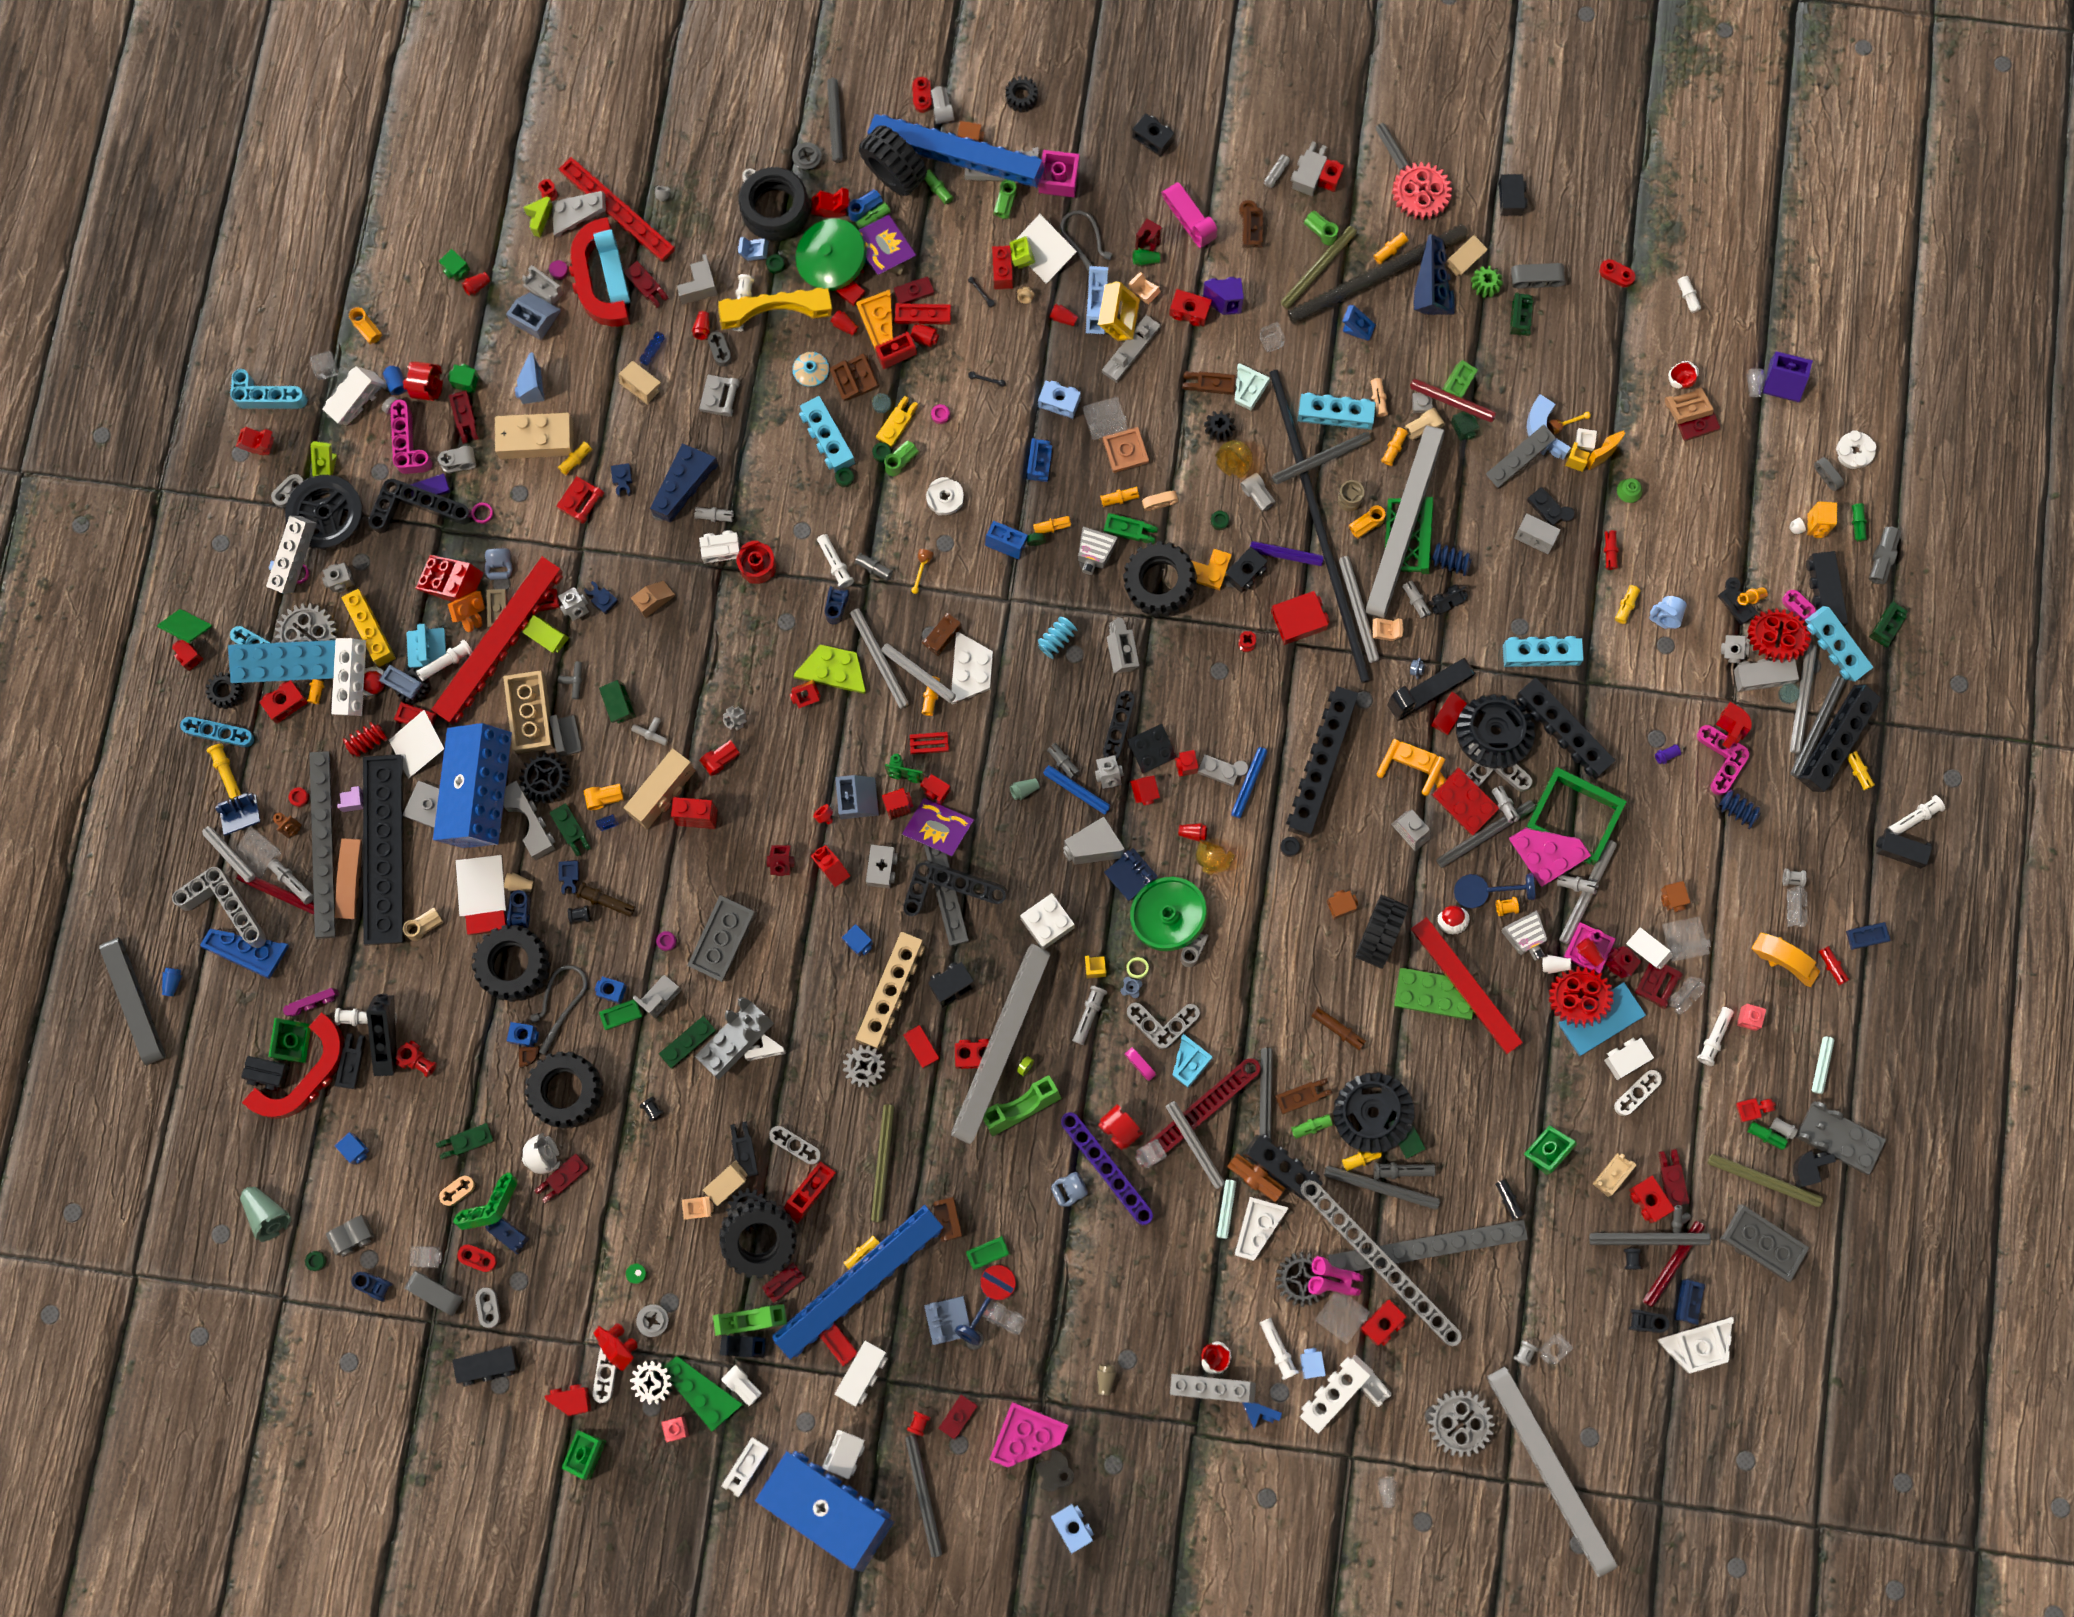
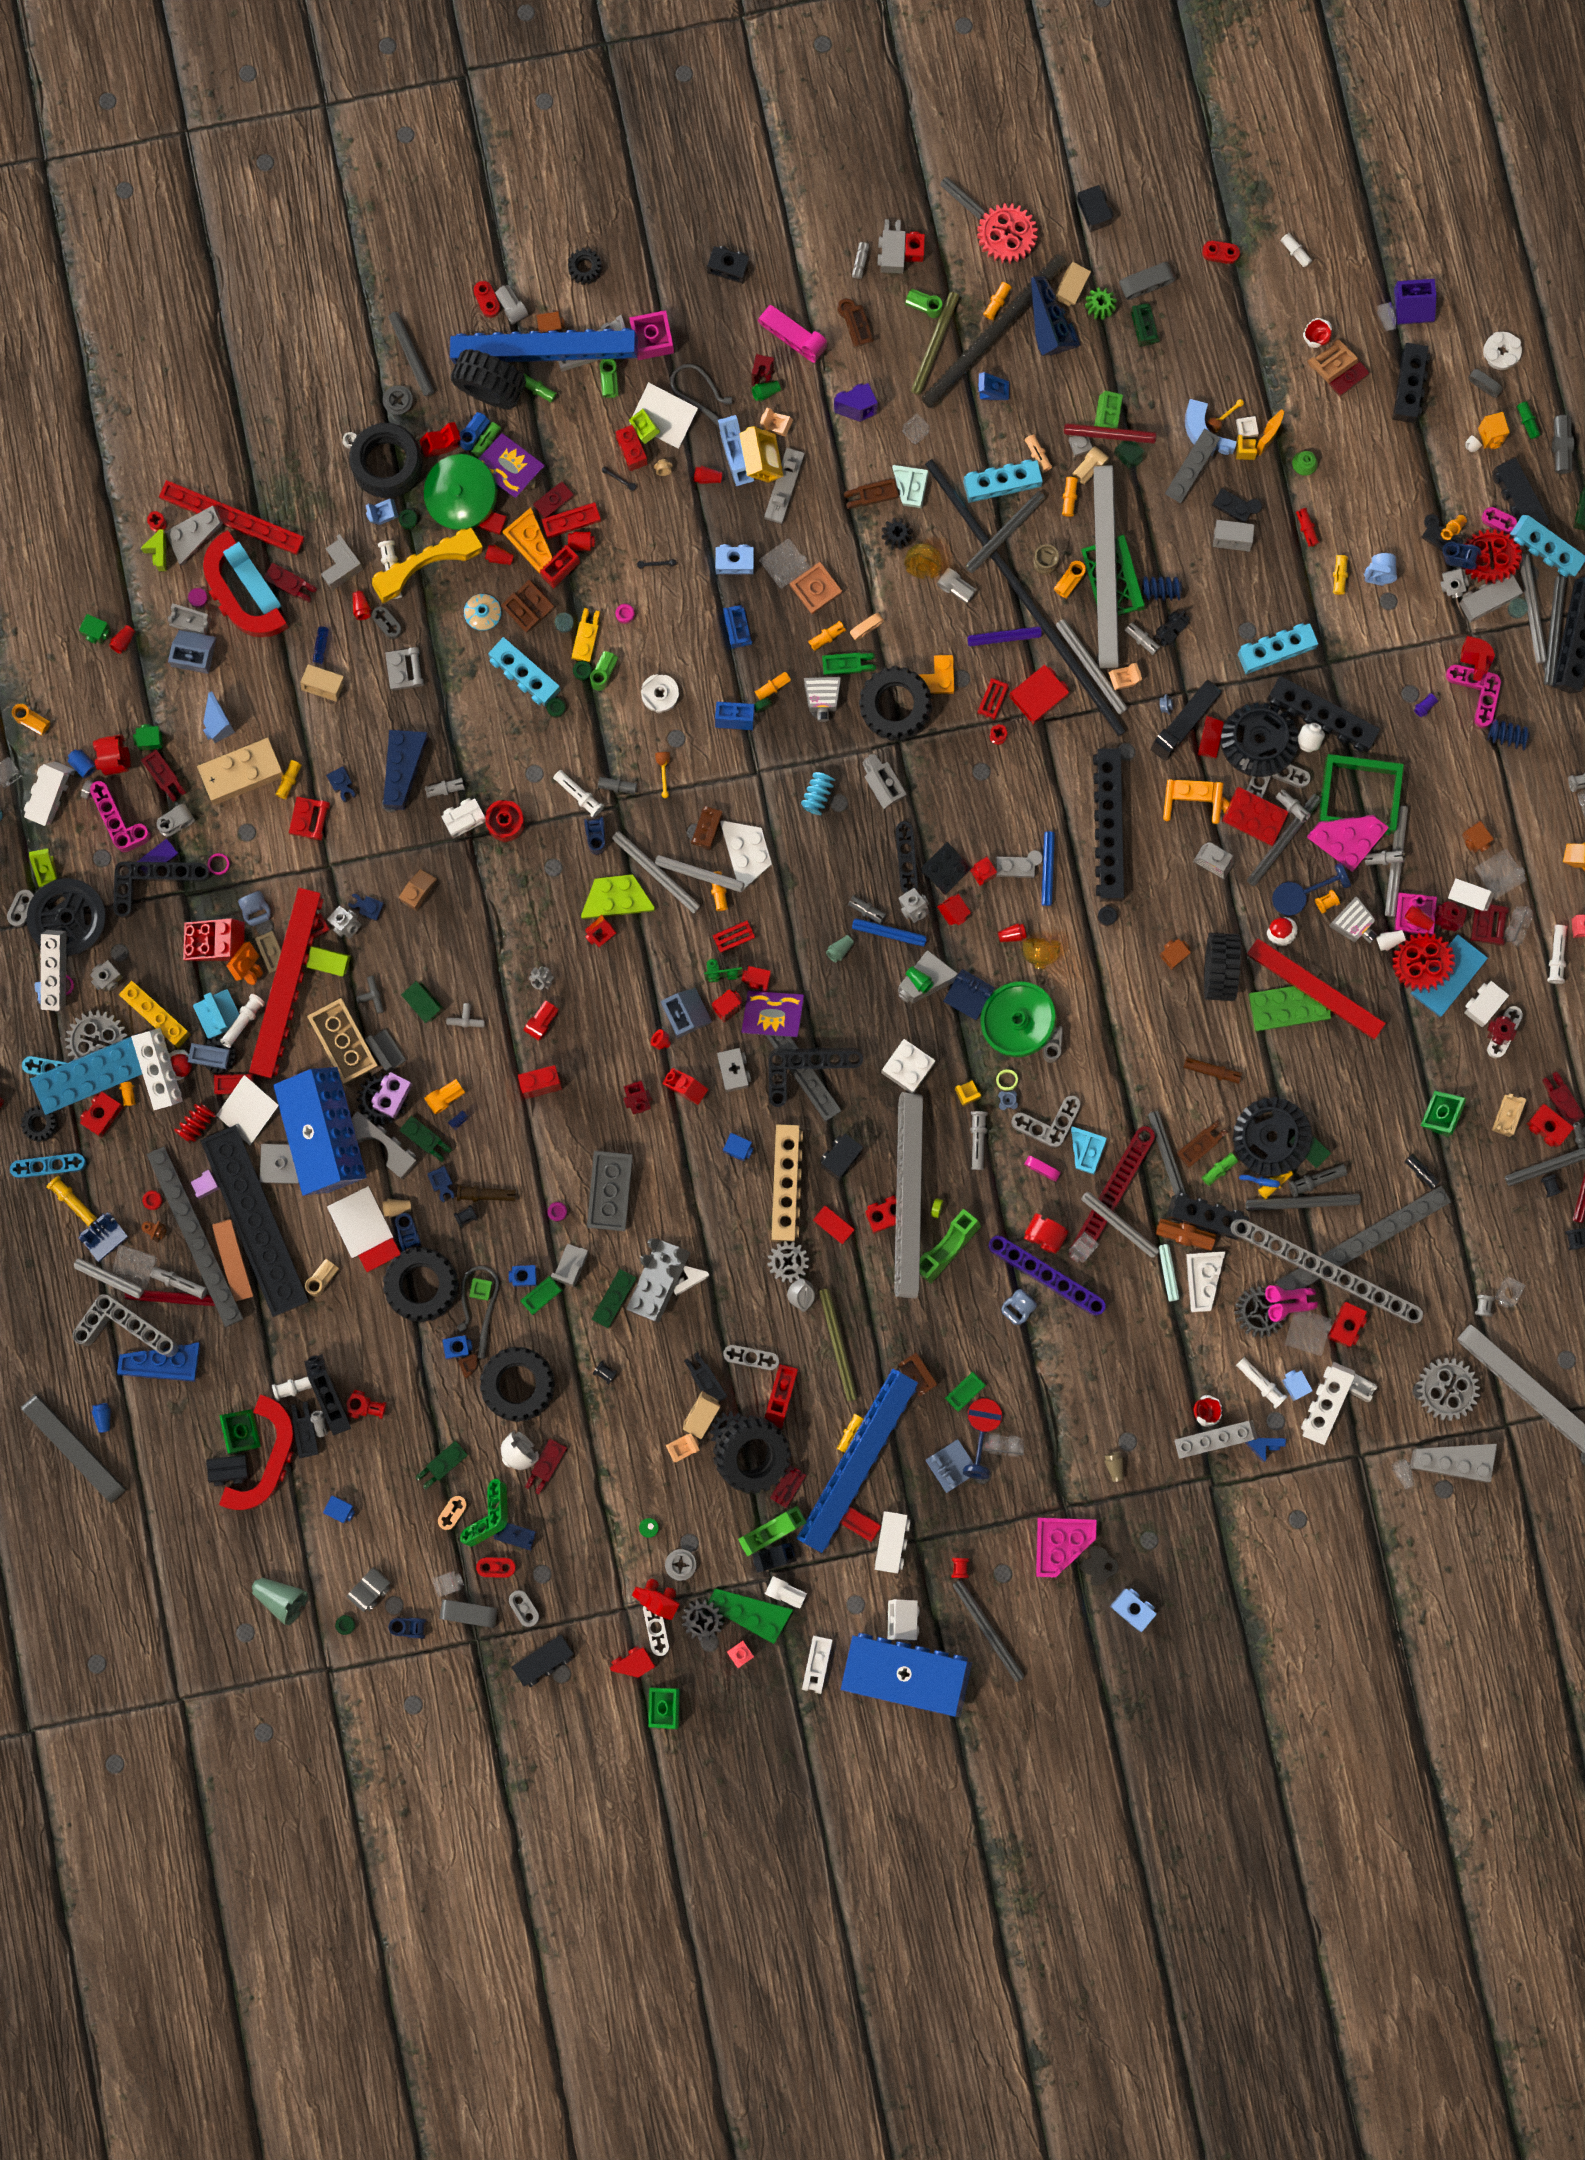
camera: 25 degrees left, 5 degrees up
magenta hinge [283,988,340,1017] -> none
tan brick [624,748,696,830] -> none
light grey hinge [655,186,670,201] -> none
dark red plate [938,1394,977,1440] -> none
red brick [1169,289,1212,326] -> none
dark green tile [1210,511,1229,530] -> none
black brick [1224,546,1267,593] -> none
none -> light grey pin [310,1411,328,1437]
none -> lavender brick [372,1072,412,1119]
none -> bright green plate [469,1278,493,1301]
none -> light grey hat [787,1278,815,1312]
none -> green cone [905,966,934,994]
none -> red tile [977,678,1009,720]
none -> blue piece [1239,1175,1280,1188]
none -> white head [1297,723,1325,752]
none -> black brick [1392,343,1430,423]
none -> light grey wedge [1410,1444,1497,1483]
none -> dark blue piece [1443,542,1481,570]
none -> dark red brick [1487,1016,1517,1045]

